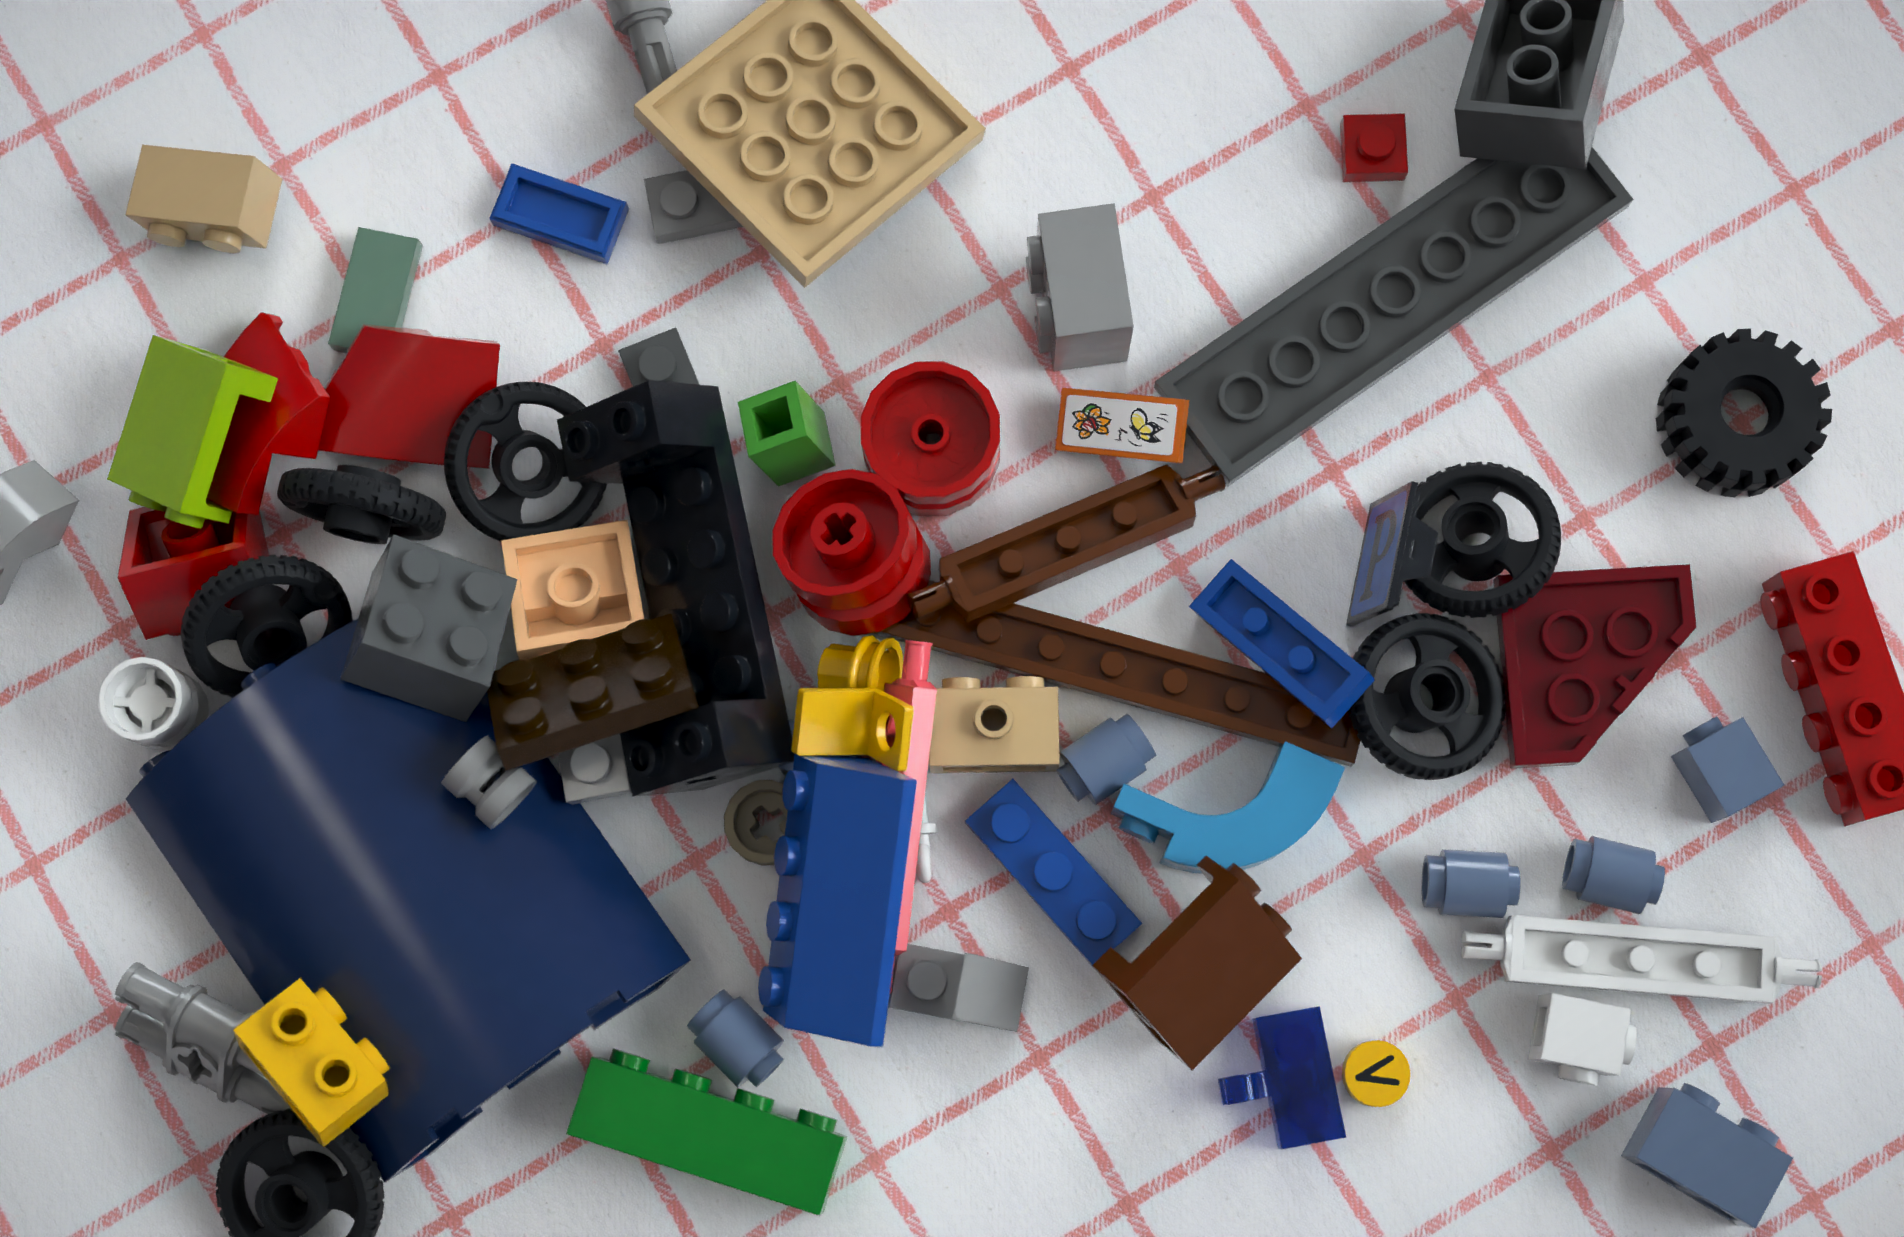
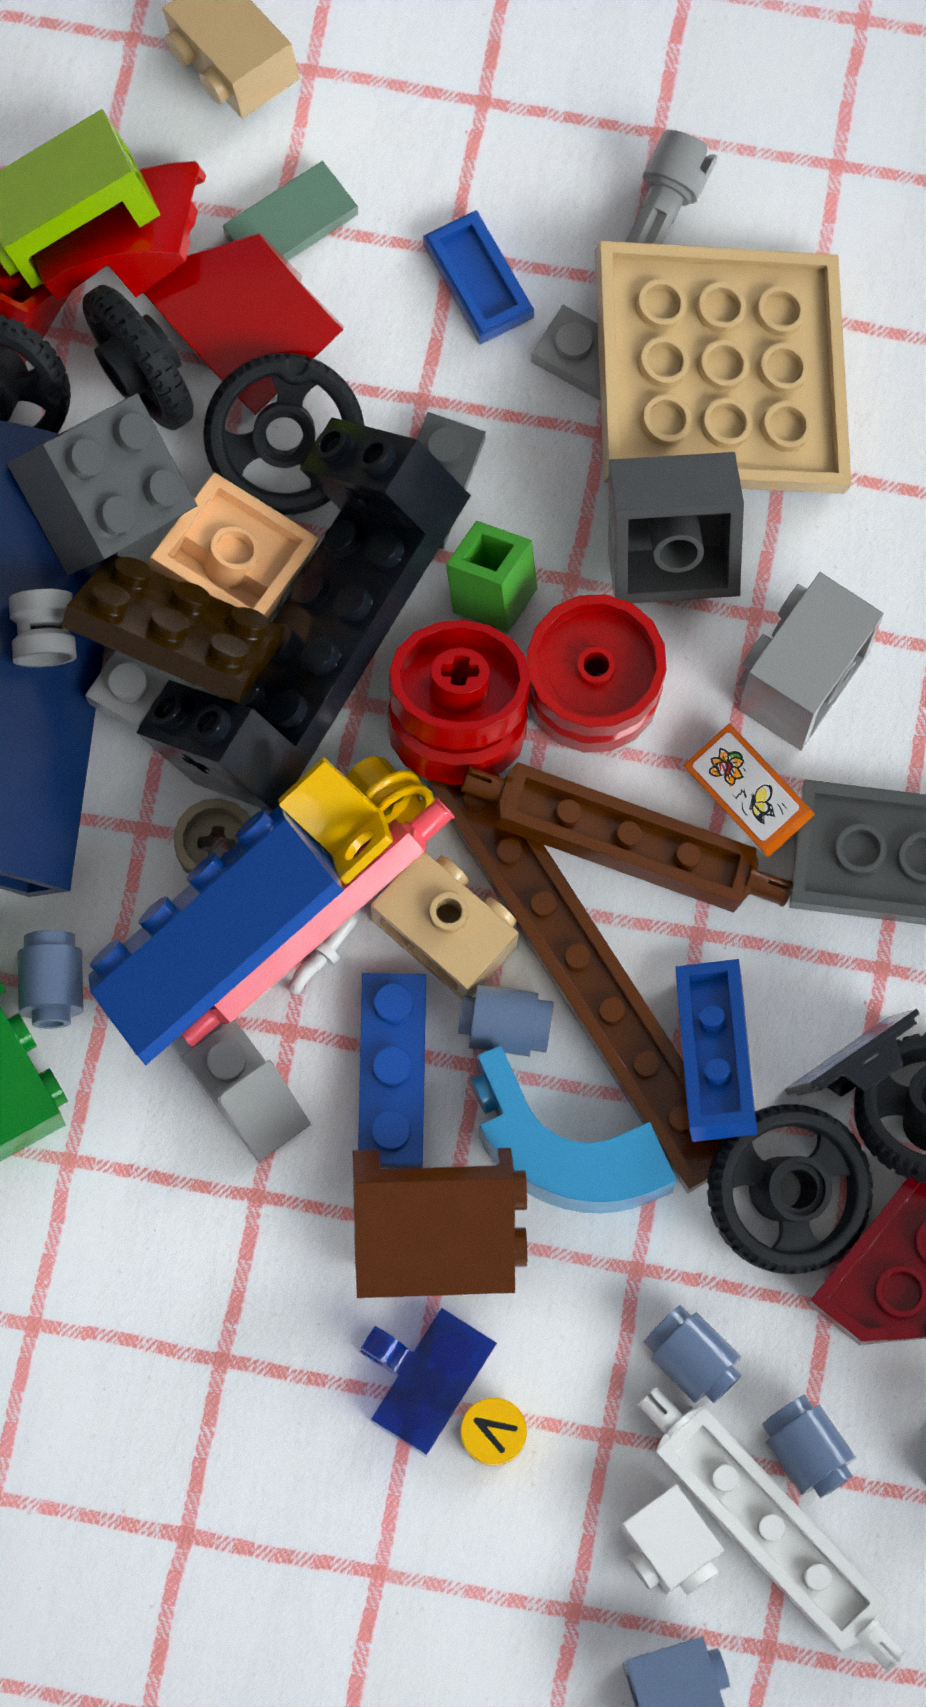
camera: 35 degrees right, 5 degrees down
none -> dark grey brick [608,452,744,603]

